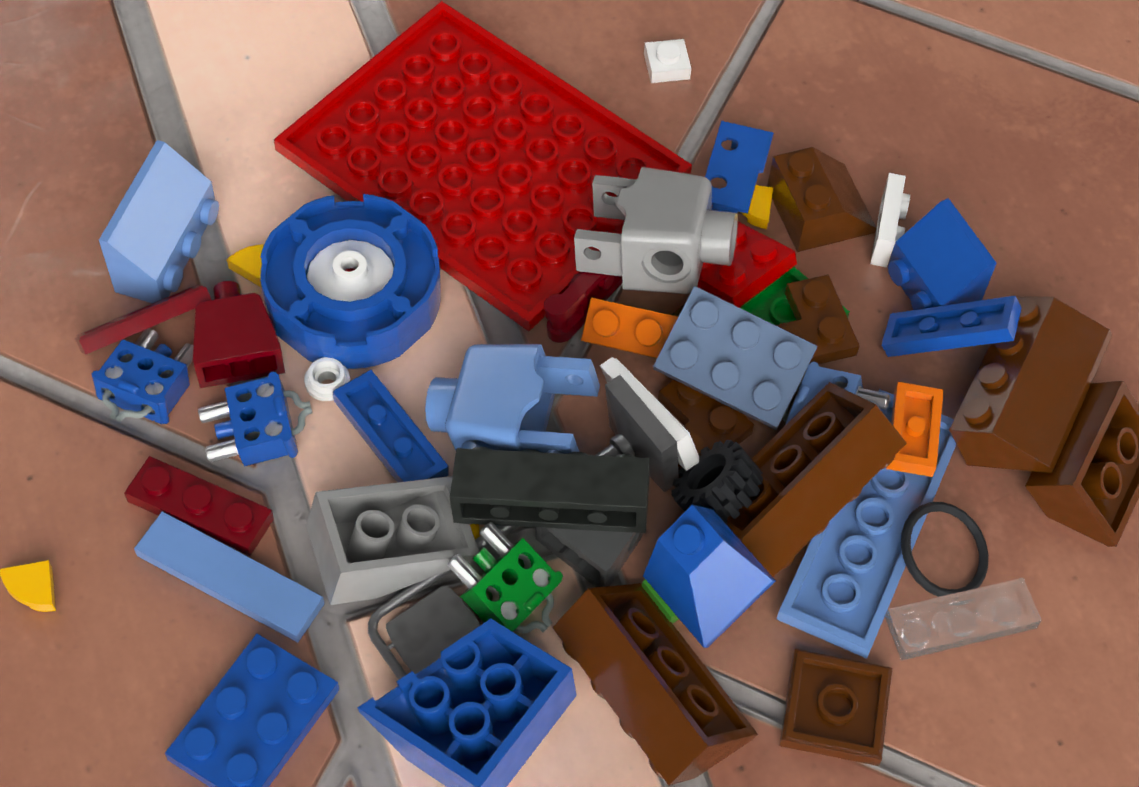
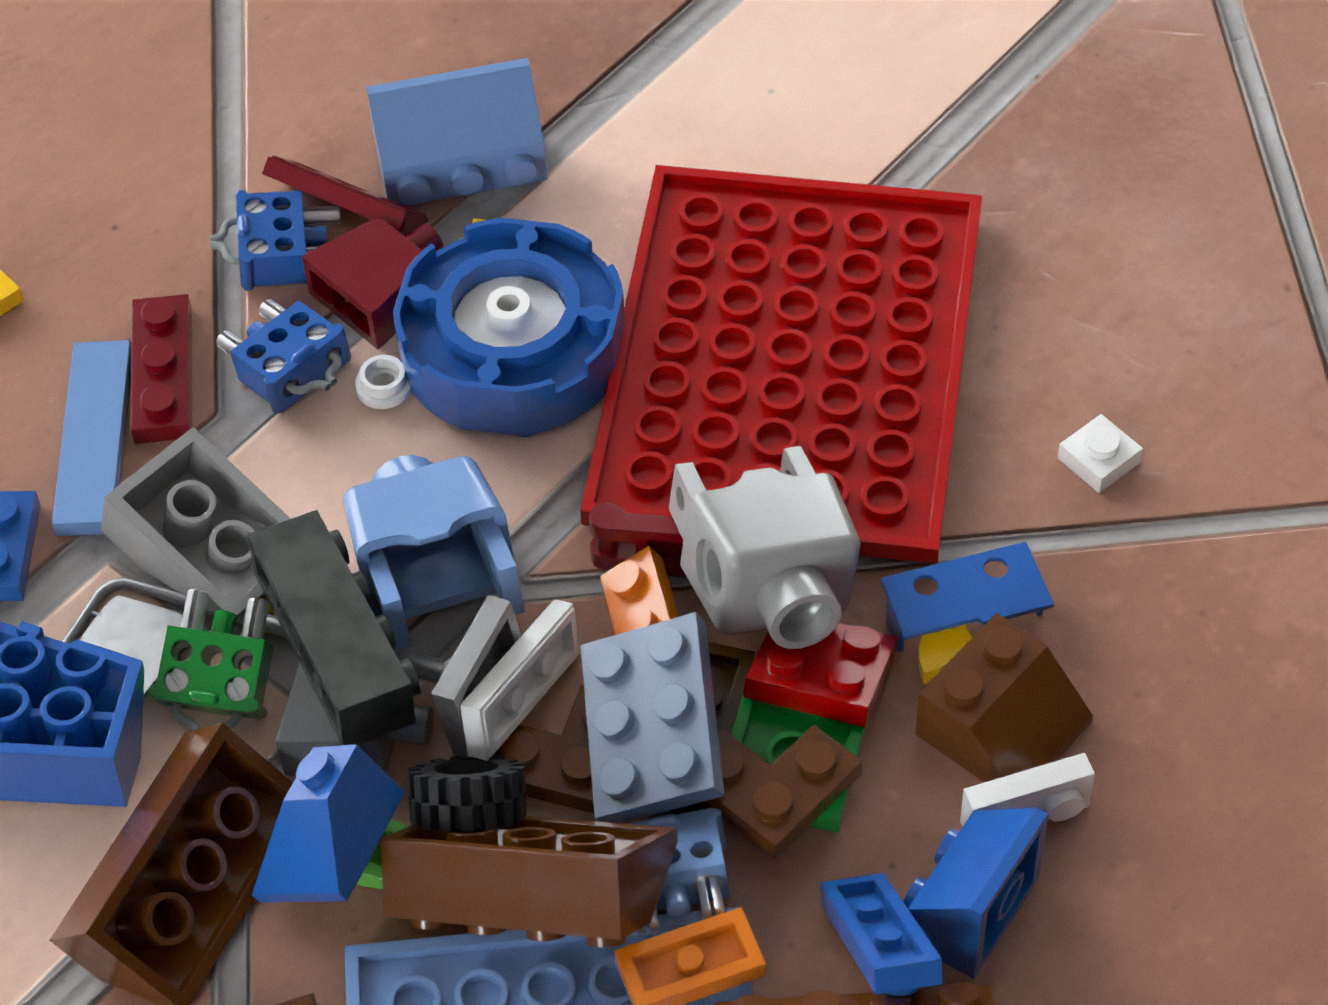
camera: 65 degrees right, 5 degrees down
blue plate [333,370,449,482] -> none

